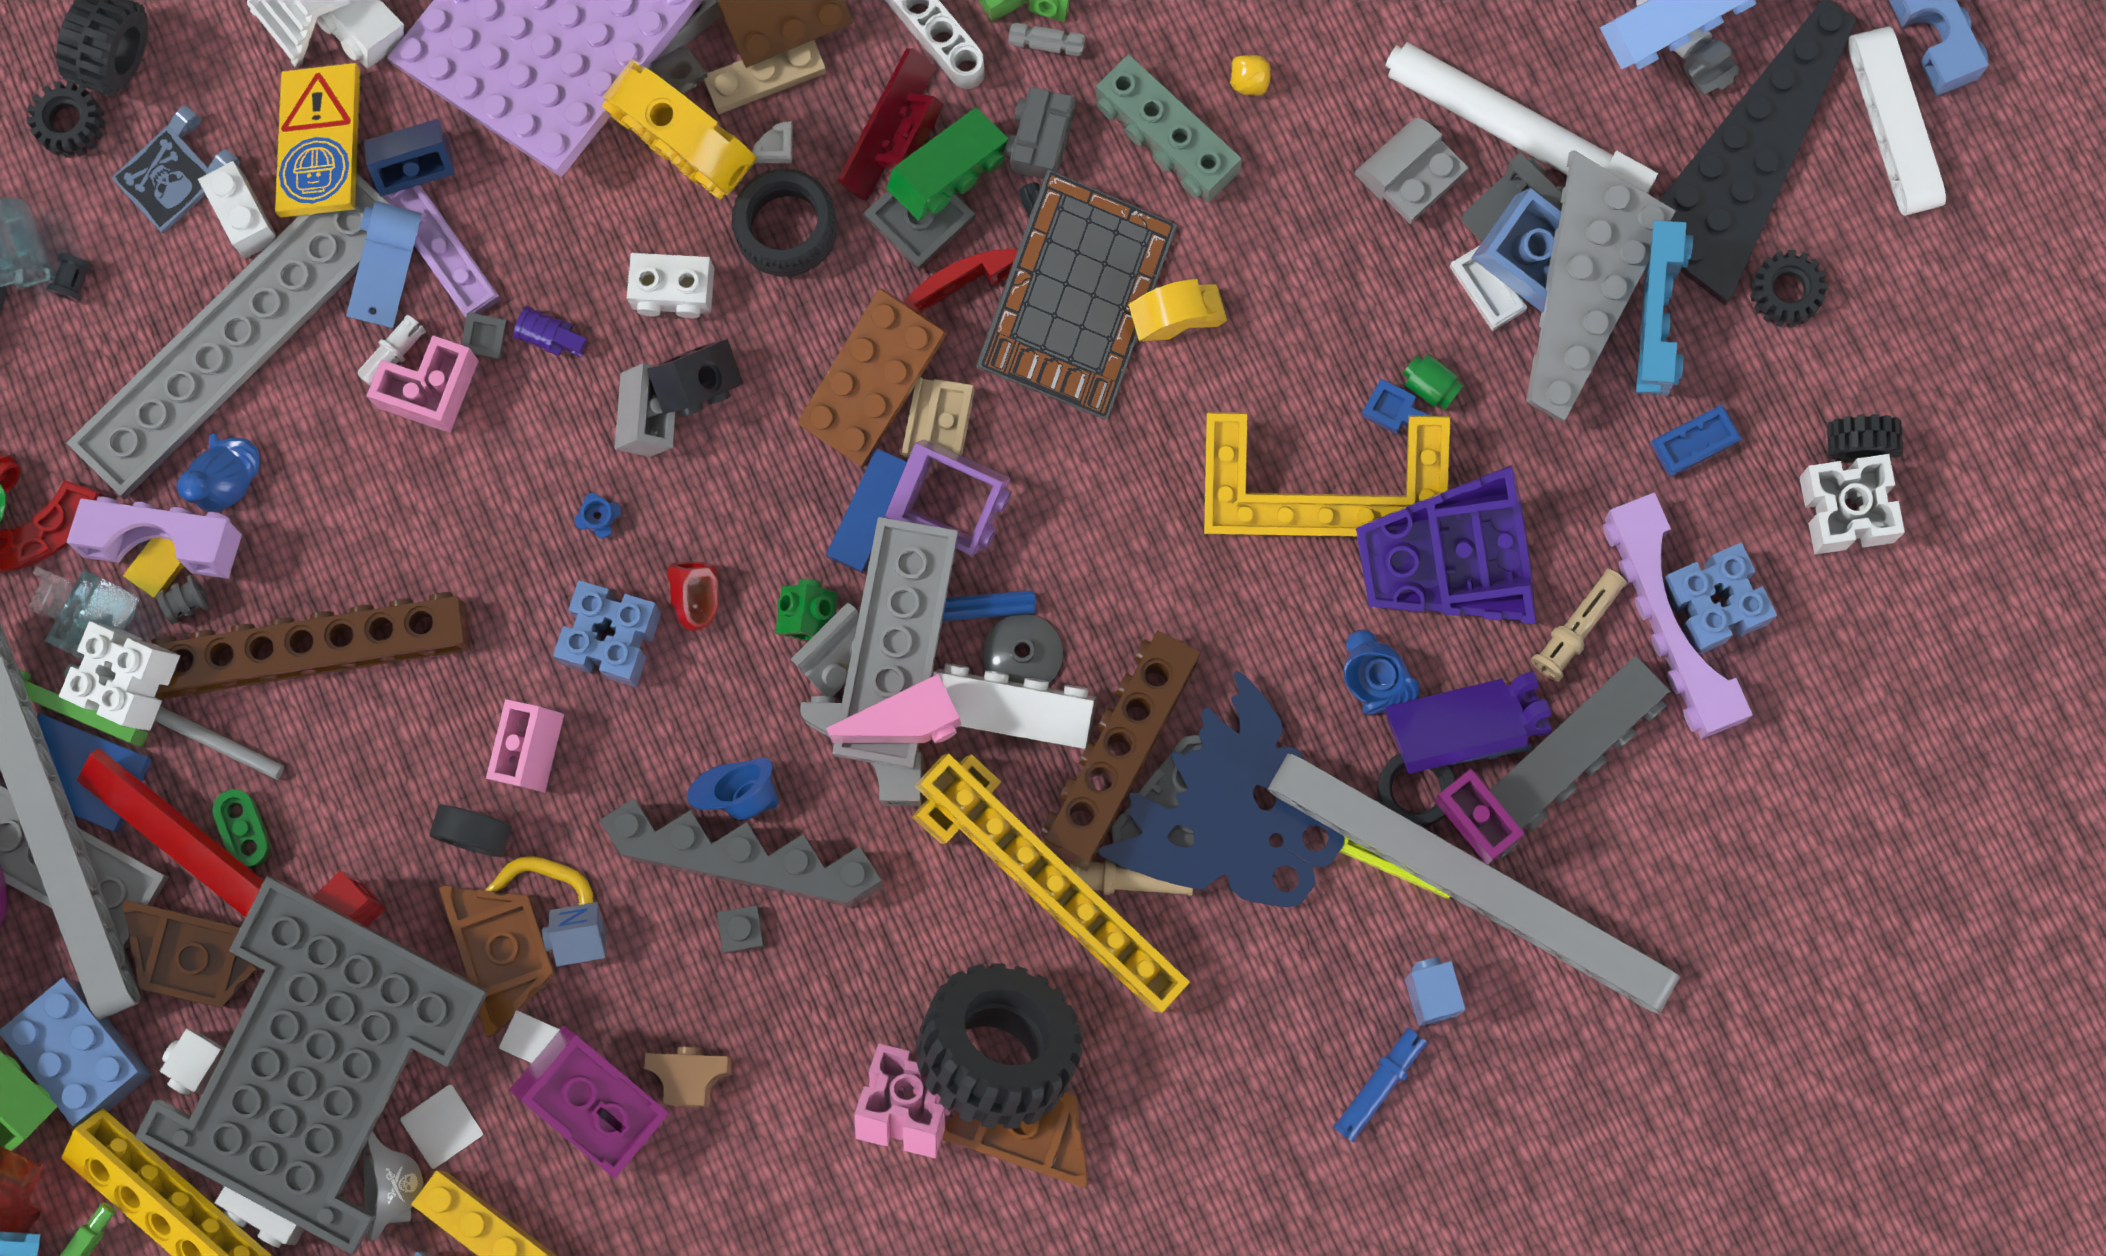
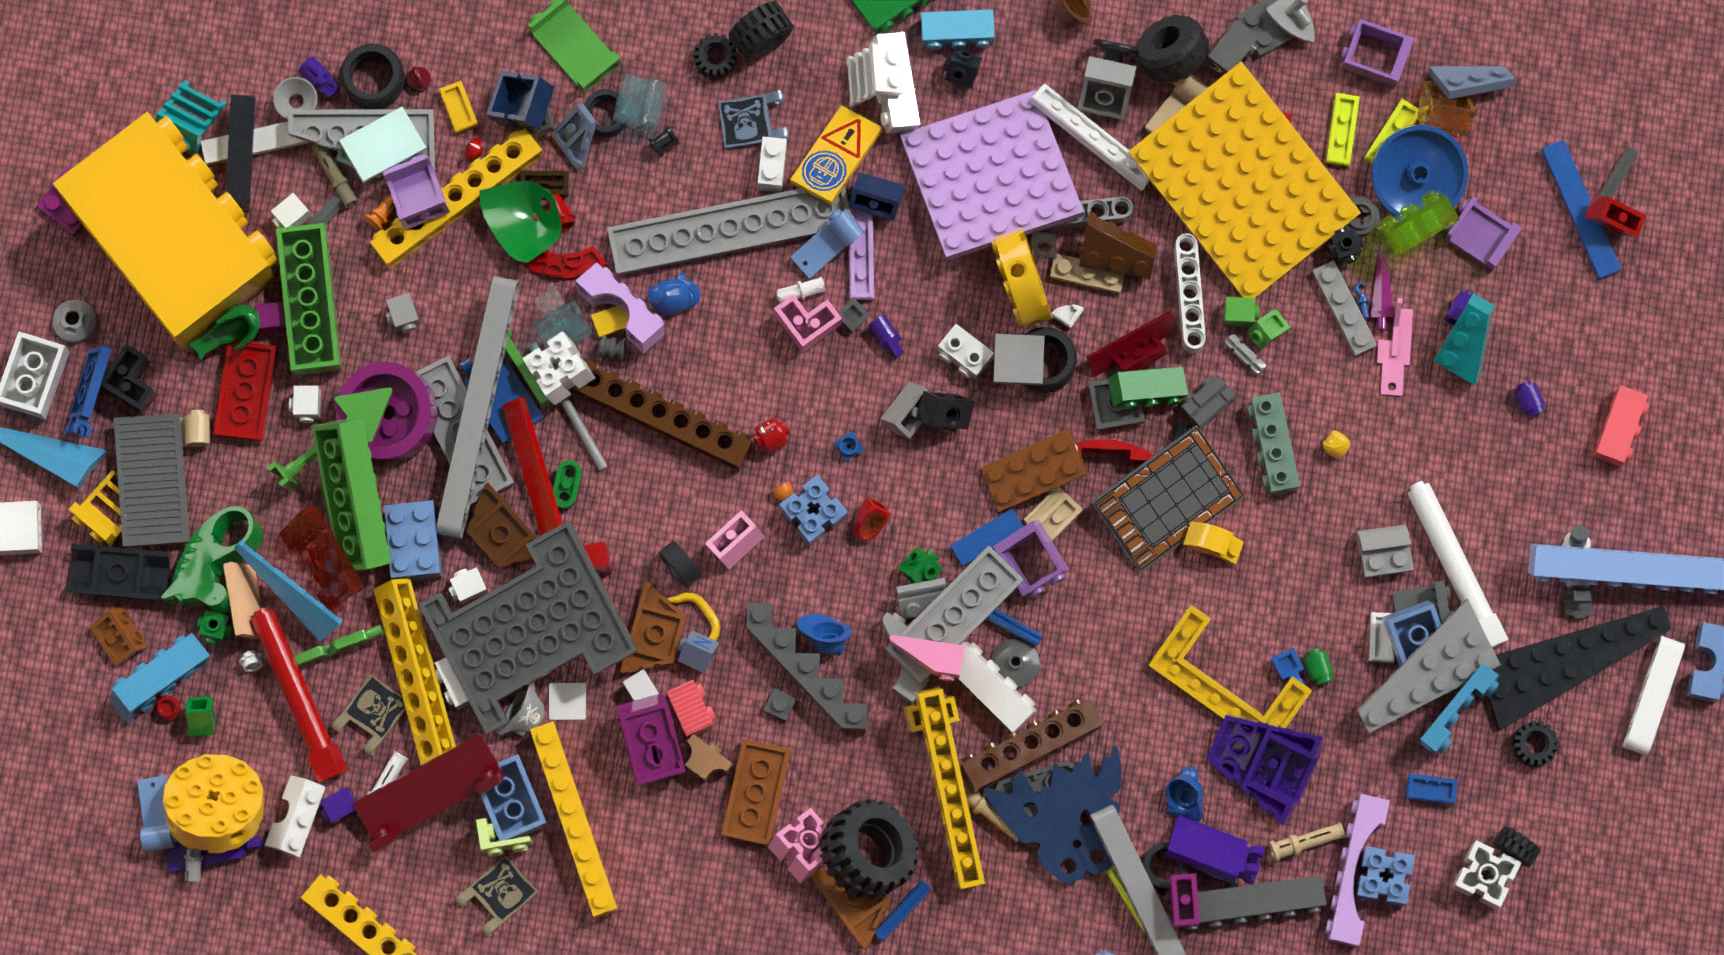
camera: 25 degrees right, 0 degrees up
none -> coral brick [666,680,716,739]
none -> dark orange plate [721,739,791,846]
none -> red head [752,418,790,453]
none -> orange hinge [772,481,793,501]
none -> blue axle [874,881,931,942]
none -> light grey tile [994,334,1044,385]

